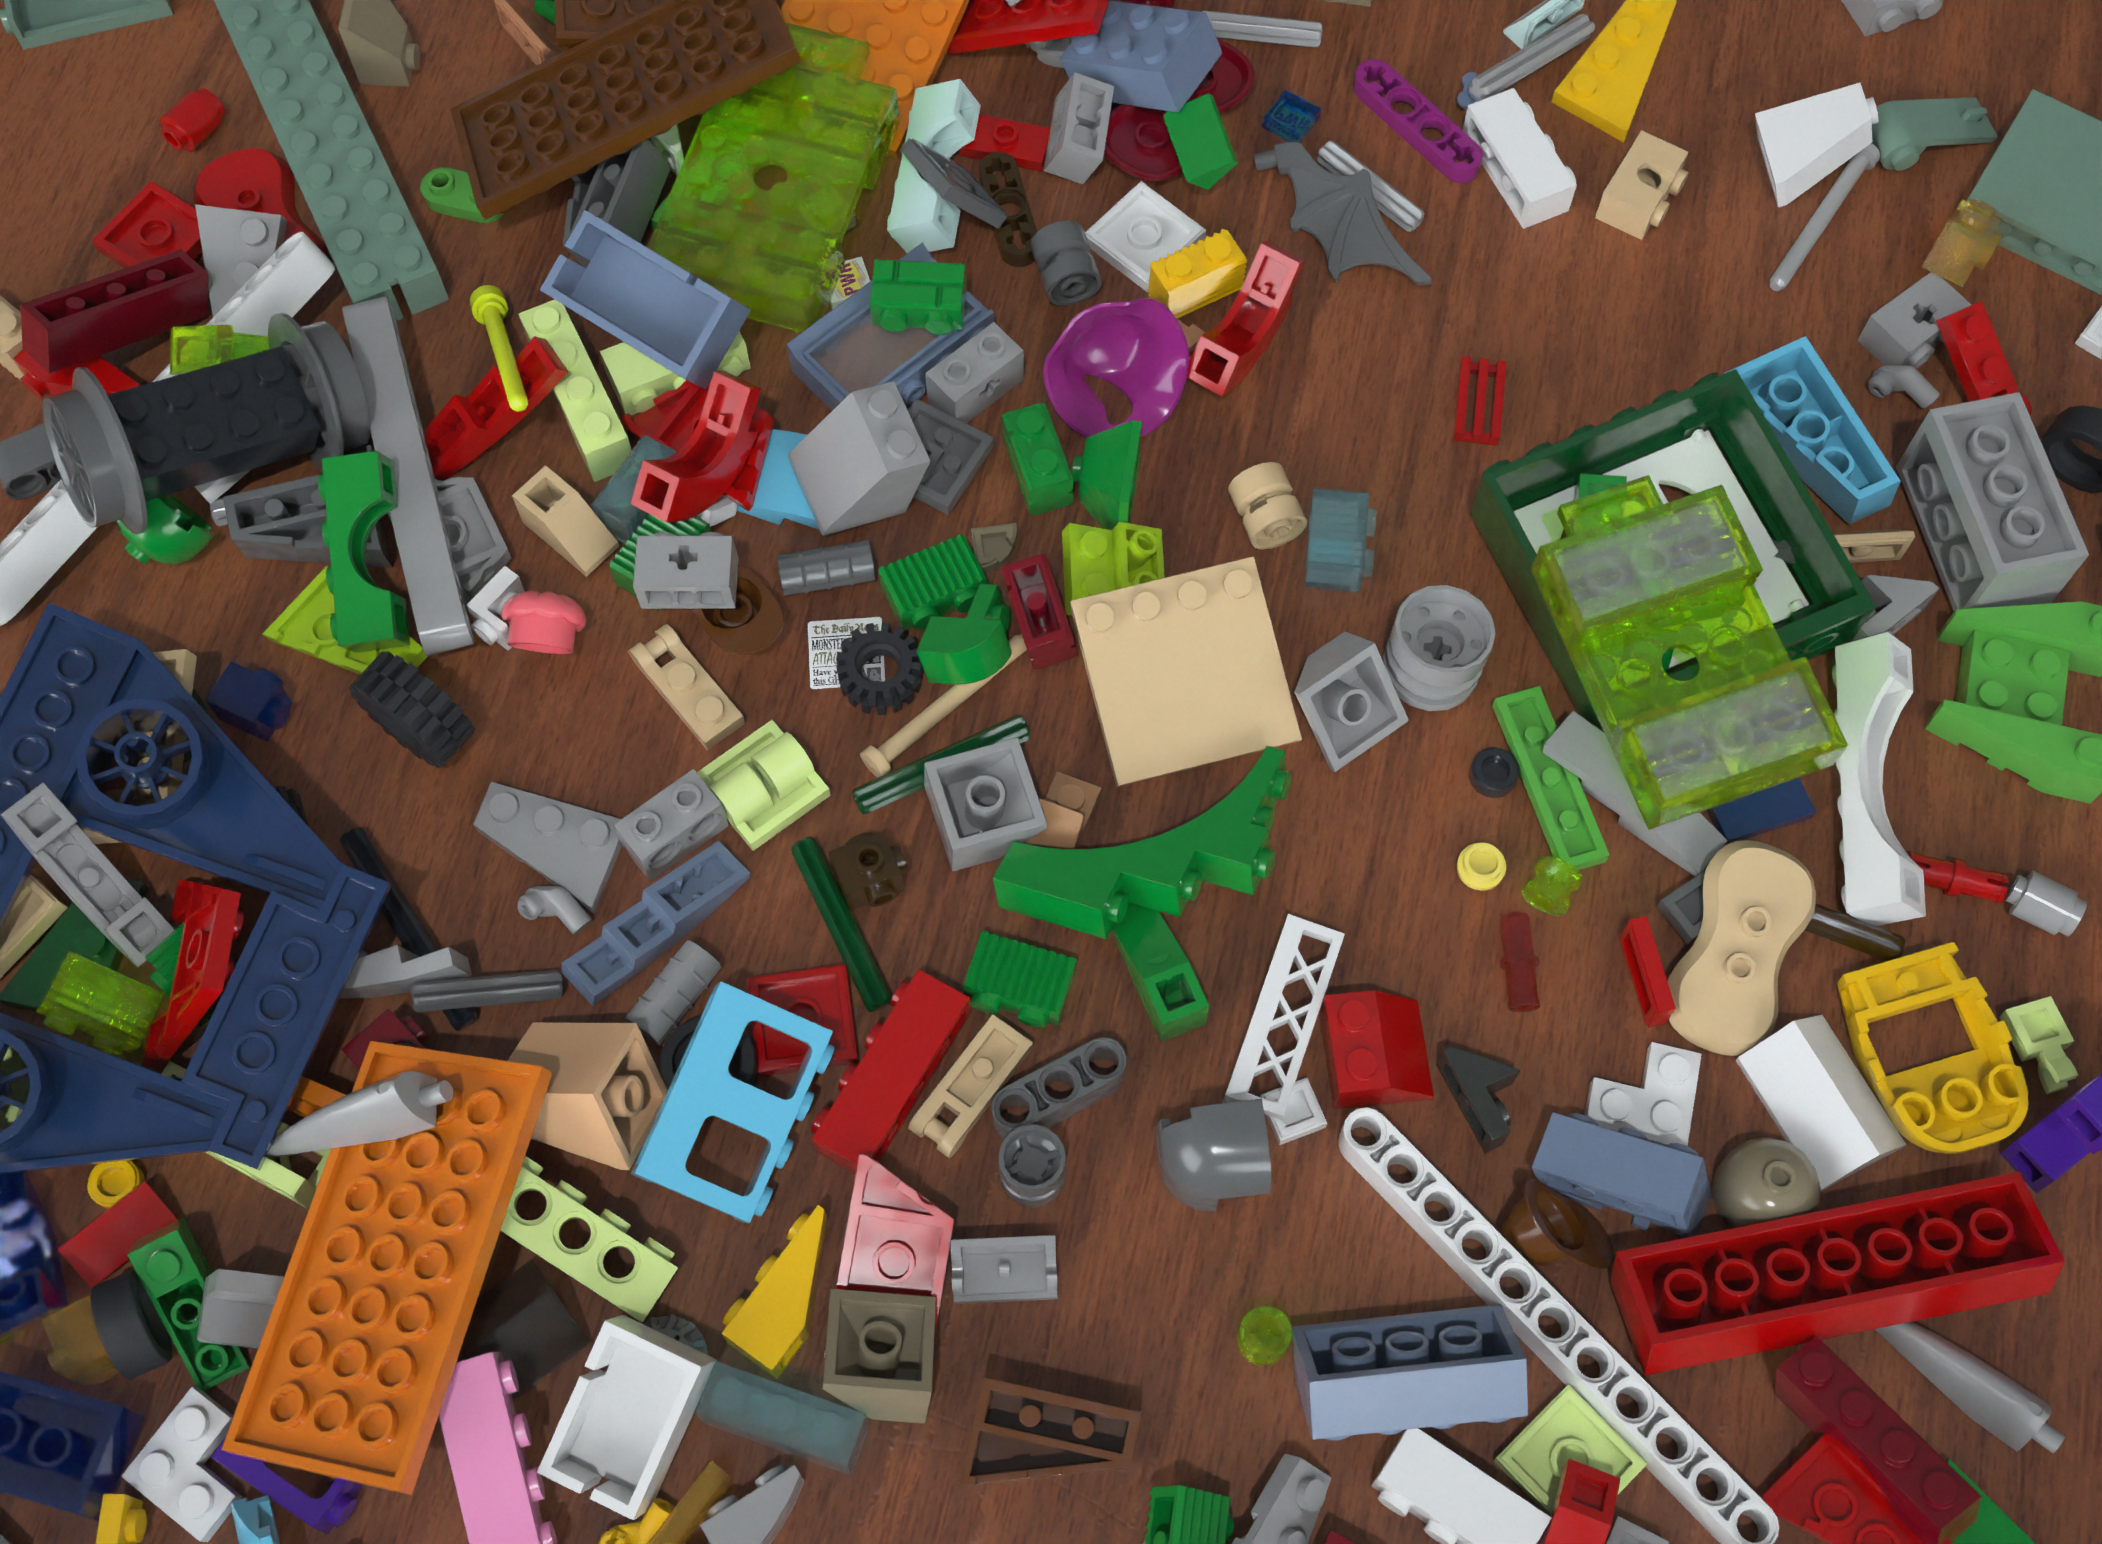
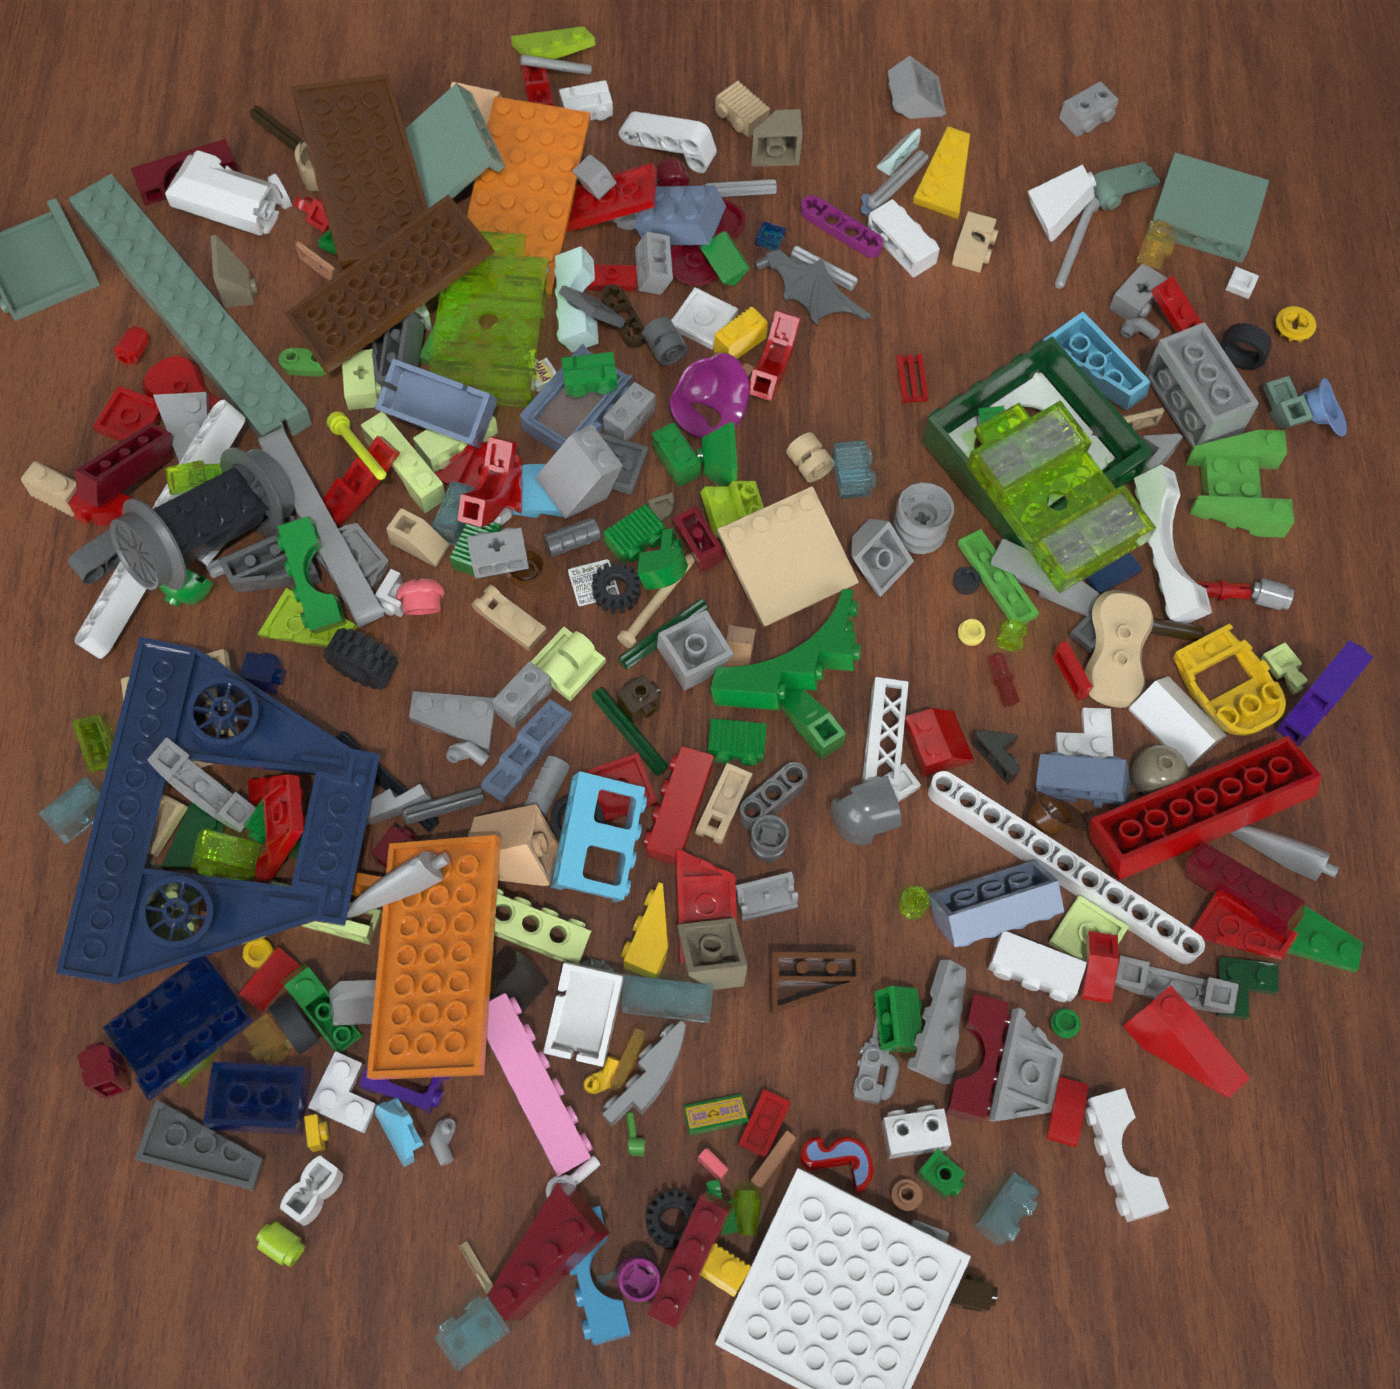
camera: 15 degrees left, 0 degrees up
none -> yellowish green brick [342,349,382,410]

